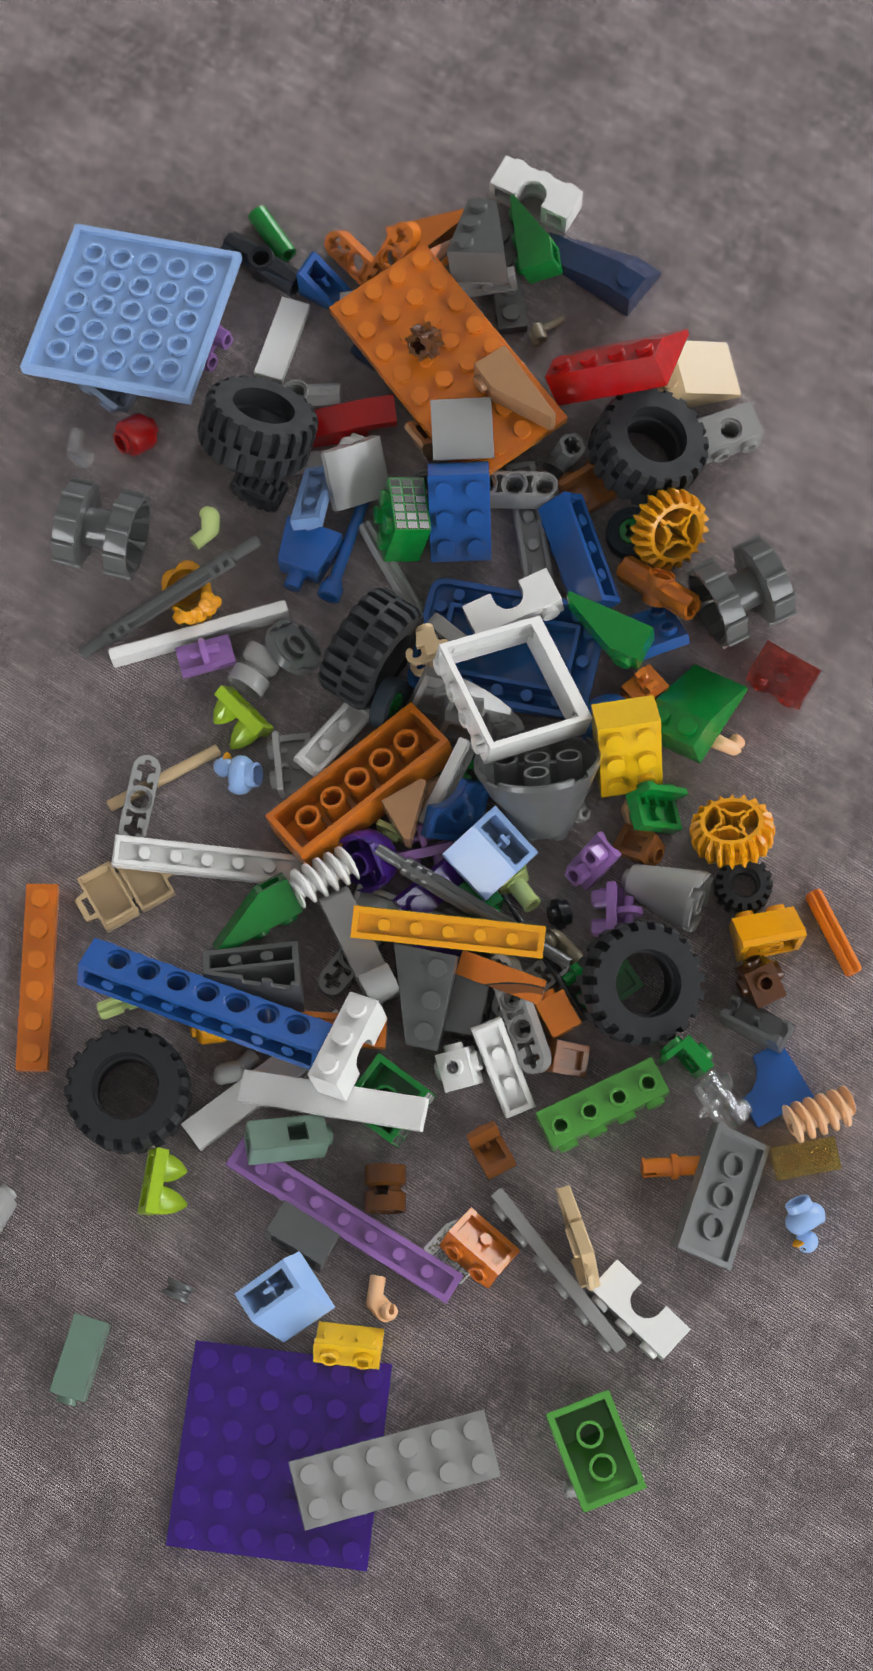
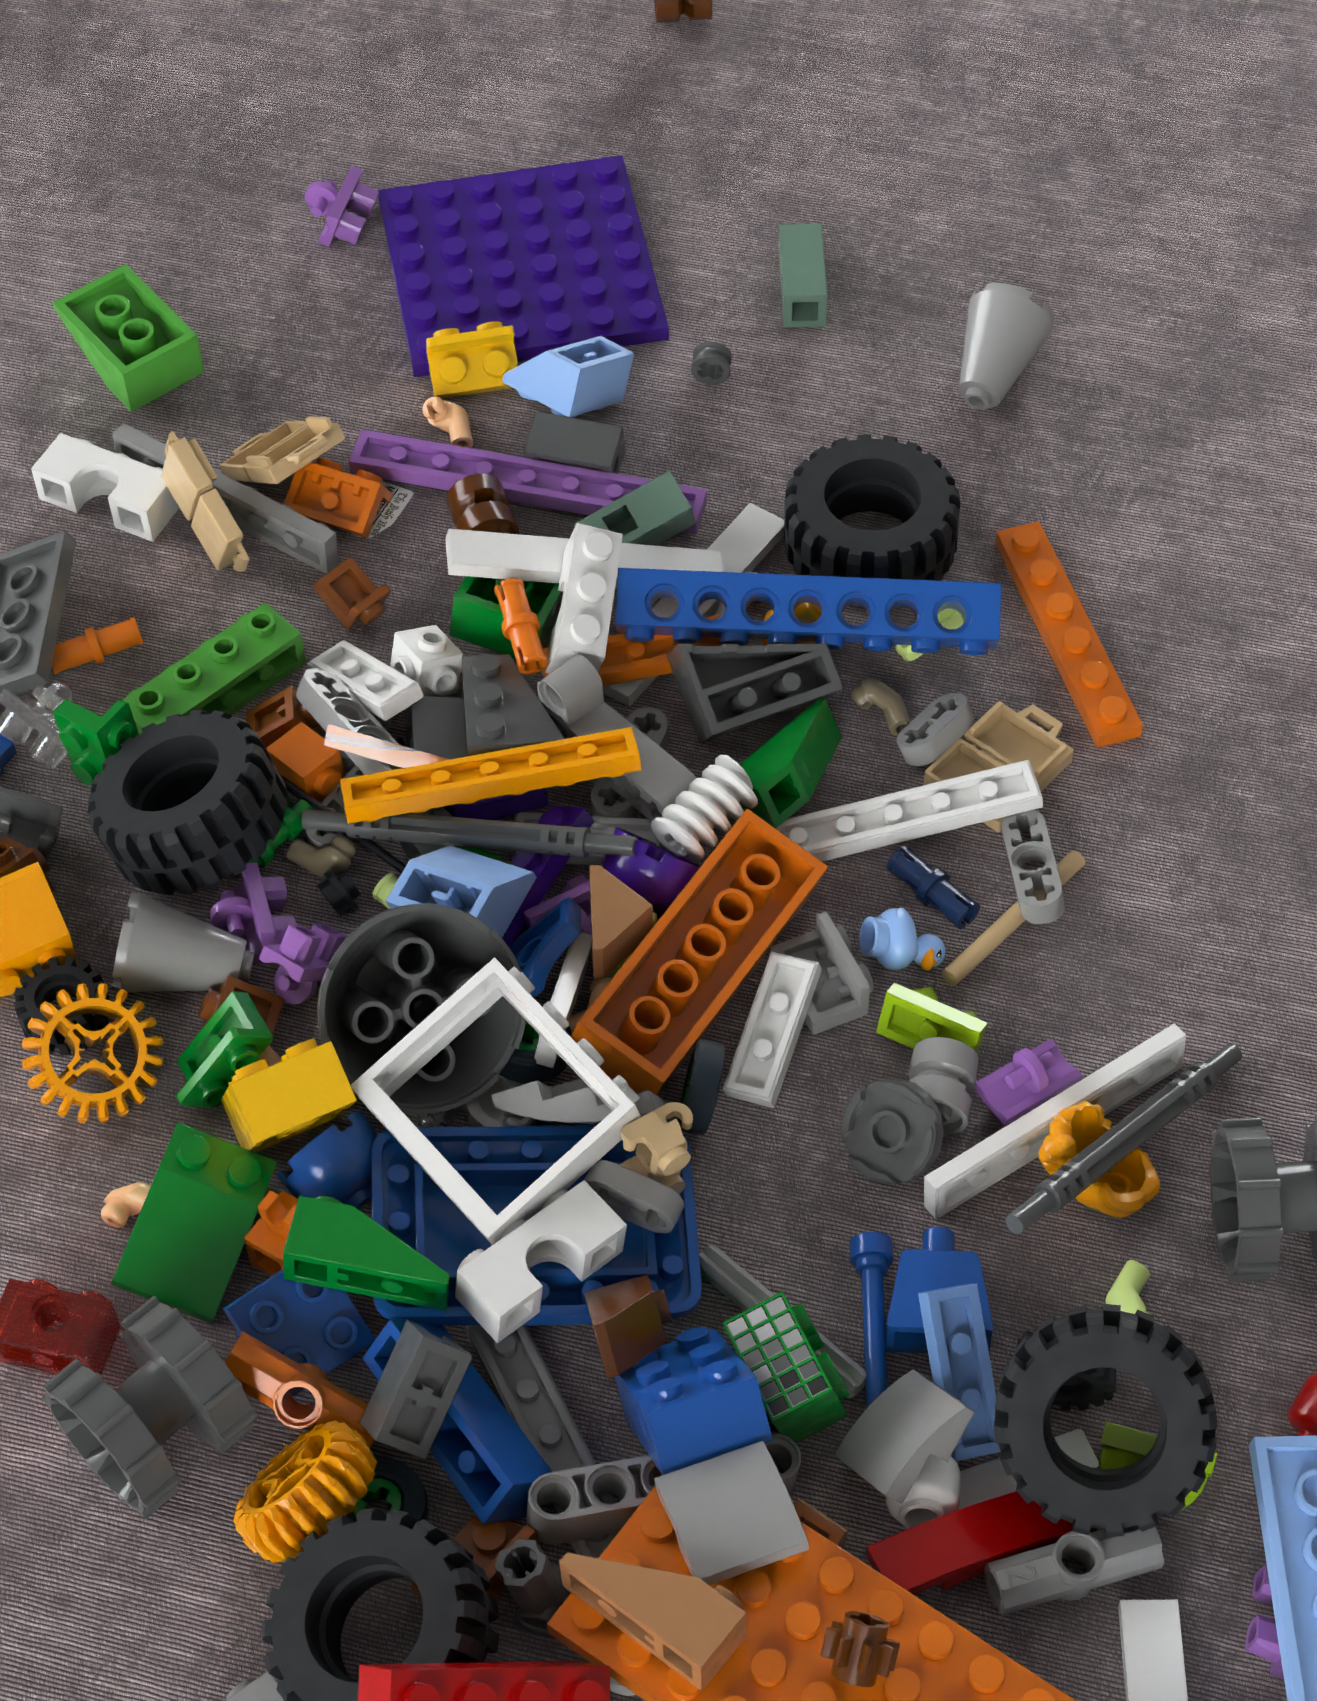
camera: 160 degrees right, 20 degrees down
lime tile [137,1147,188,1216] -> none
light grey plate [288,1409,501,1530] -> none
black tyre [318,588,424,710] -> none
none -> tan piece [219,416,345,484]
none -> medium lavender hips [305,165,379,247]
none -> dark grey hinge [360,1320,473,1459]
none -> orange pin [494,578,548,675]
none -> reddish brown slope [584,1275,672,1378]
none -> dark tan arm [851,678,911,736]
none -> dark blue pin [886,845,980,930]
none -> light grey beam [896,693,975,767]

